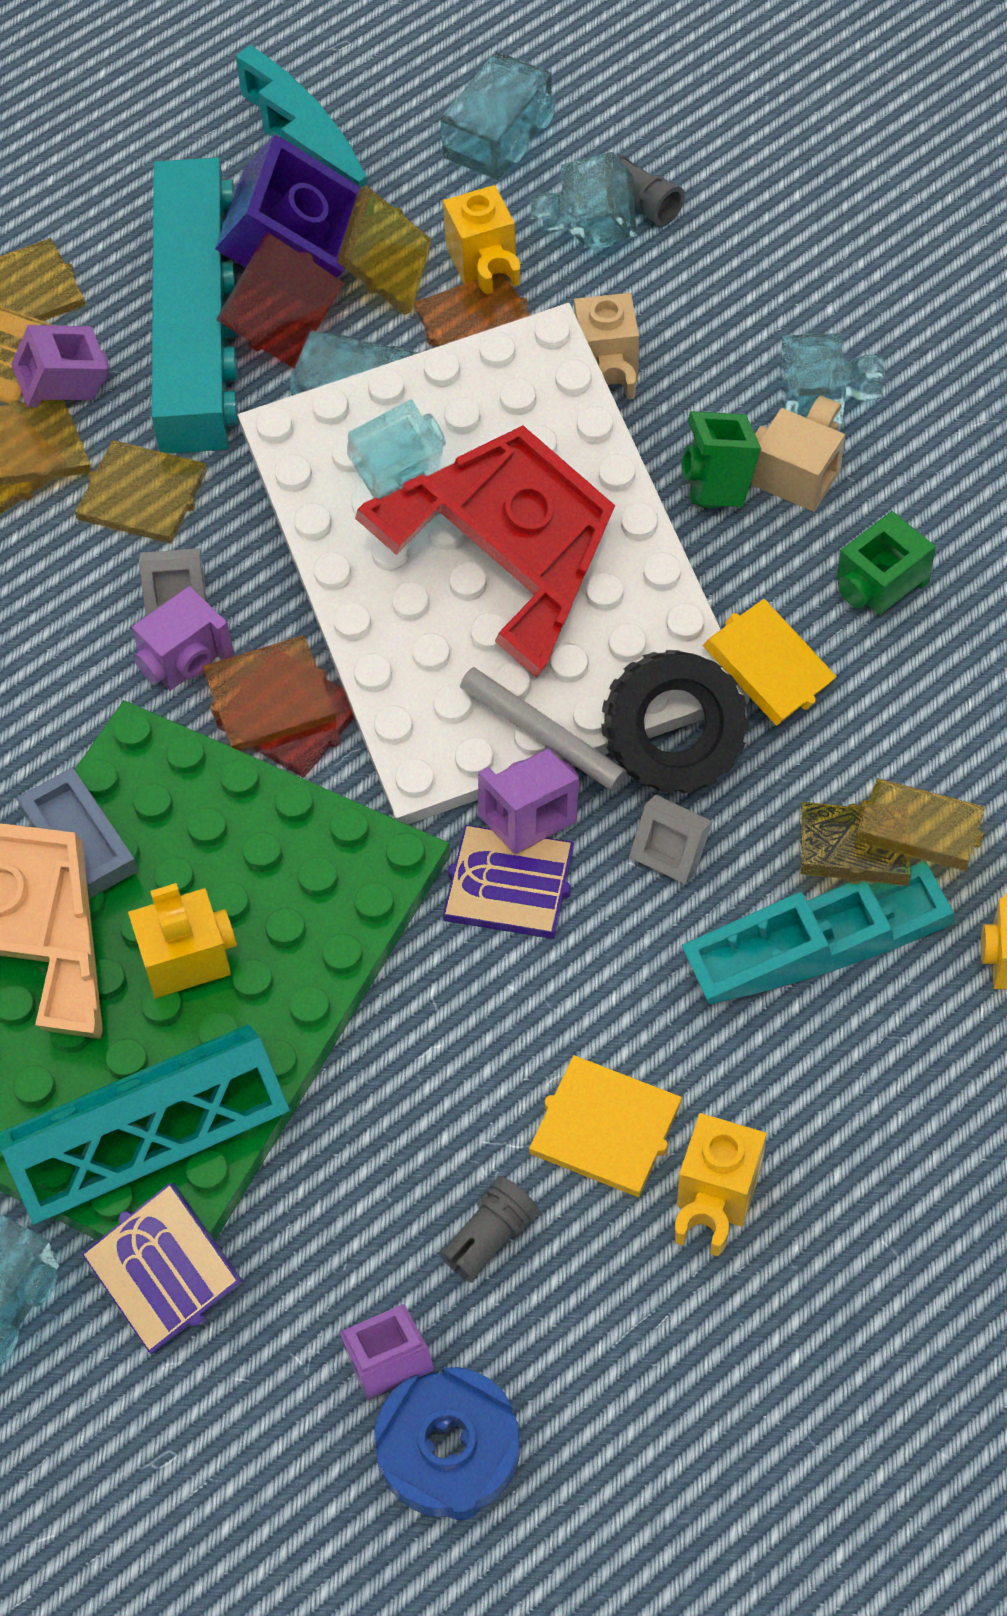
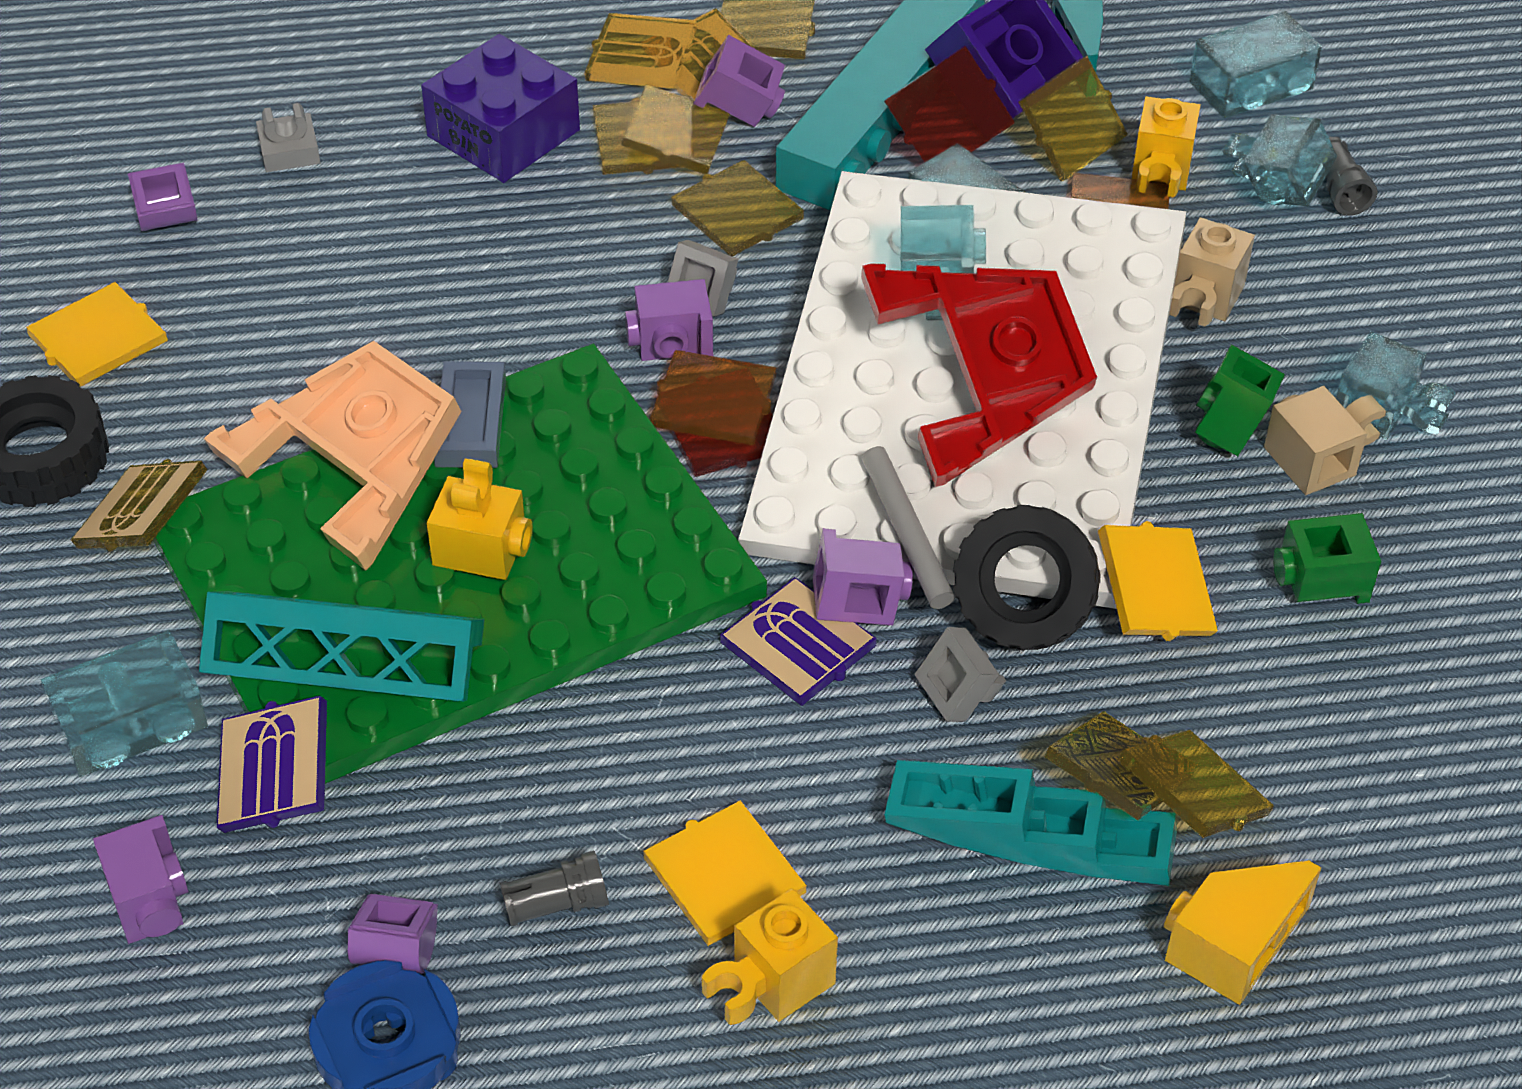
camera: 30 degrees right, 10 degrees down
none -> medium lavender brick [93,815,189,944]

